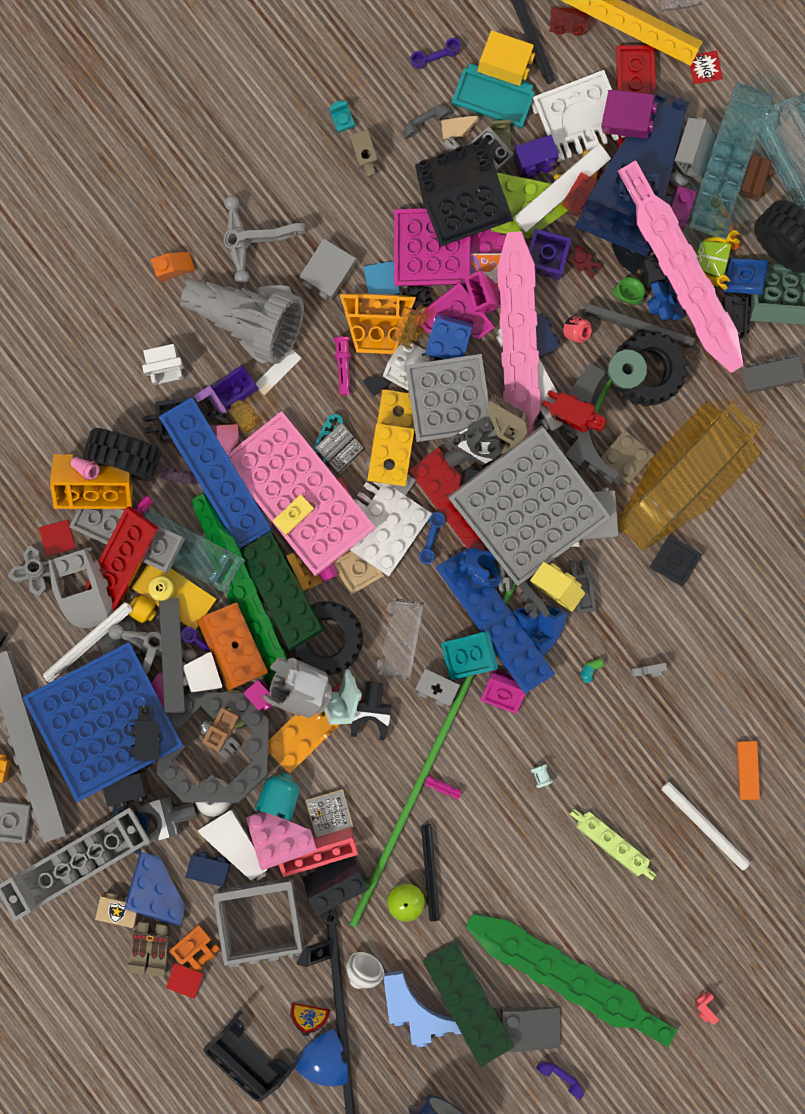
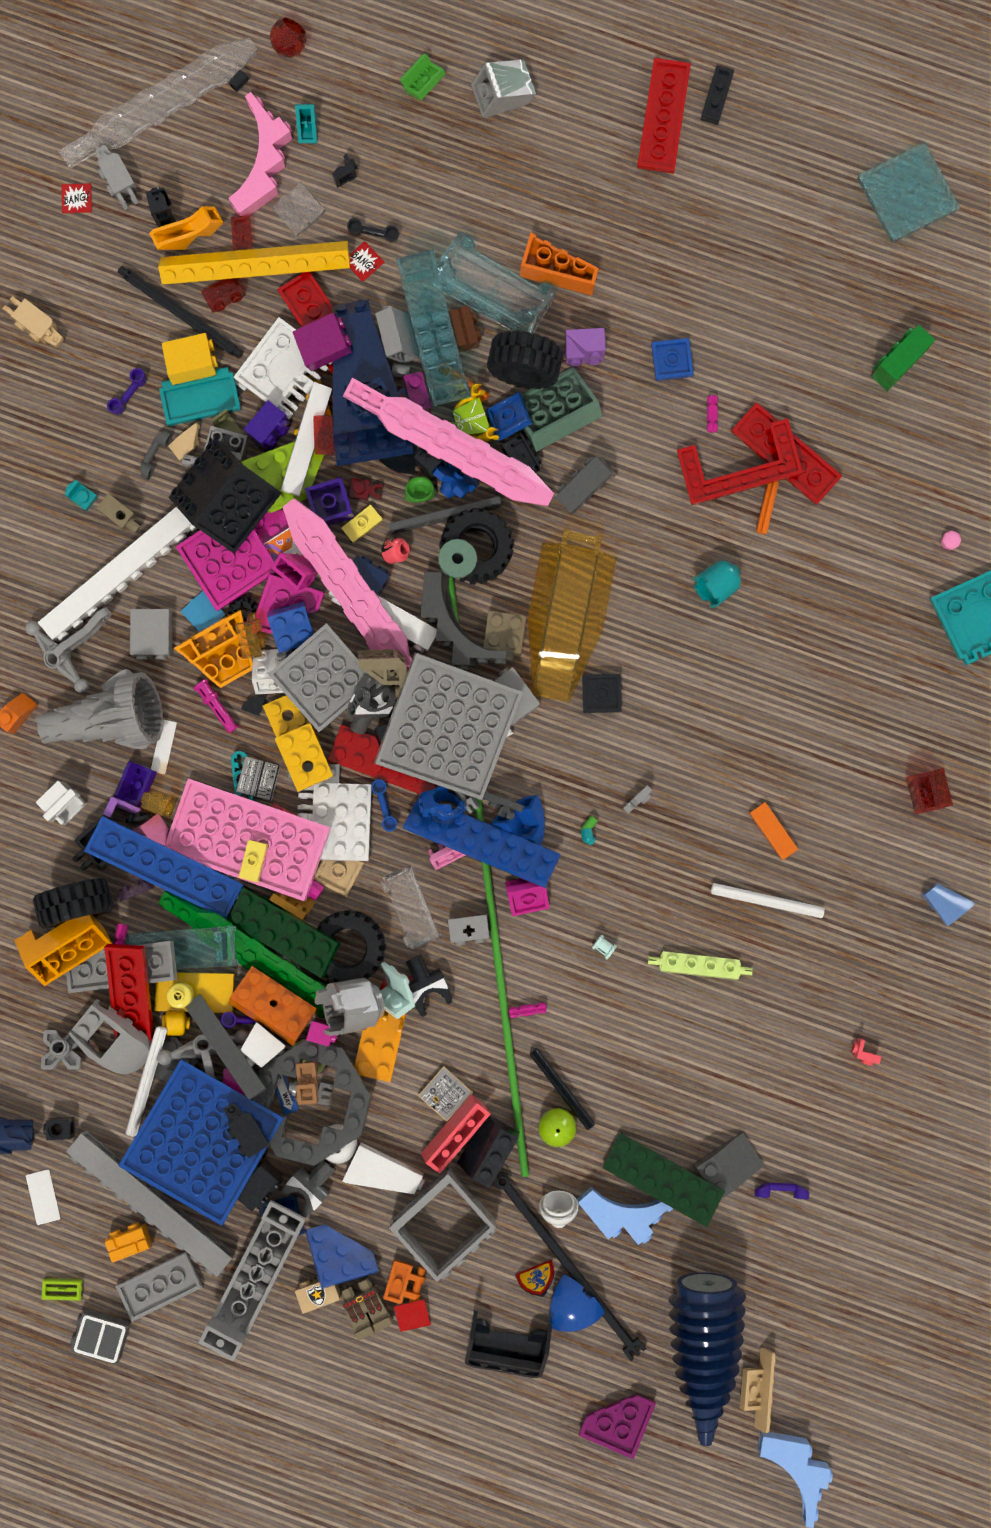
camera: 35 degrees left, 0 degrees up
red sticker [39,520,75,557] -> none
bright pink cone [71,457,100,480] -> none
dark blue hinge [185,851,231,887] -> none
bright pink plate [246,812,317,871] -> none
teal cylinder [255,773,300,822] -> none
black slope [297,938,333,967] -> none
teal plate [441,631,498,680] -> none
green plate [465,914,678,1047] -> none
light yellow brick [530,562,585,612] -> none
red hinge [541,390,607,433] -> none
dark grey hinge [570,558,597,614] -> none
none -> white brick [38,507,197,642]
none -> sticker [266,1064,299,1115]
none -> light yellow plate [341,505,383,544]
none -> black bar [347,218,399,243]
none -> bright pink plate [428,844,465,870]

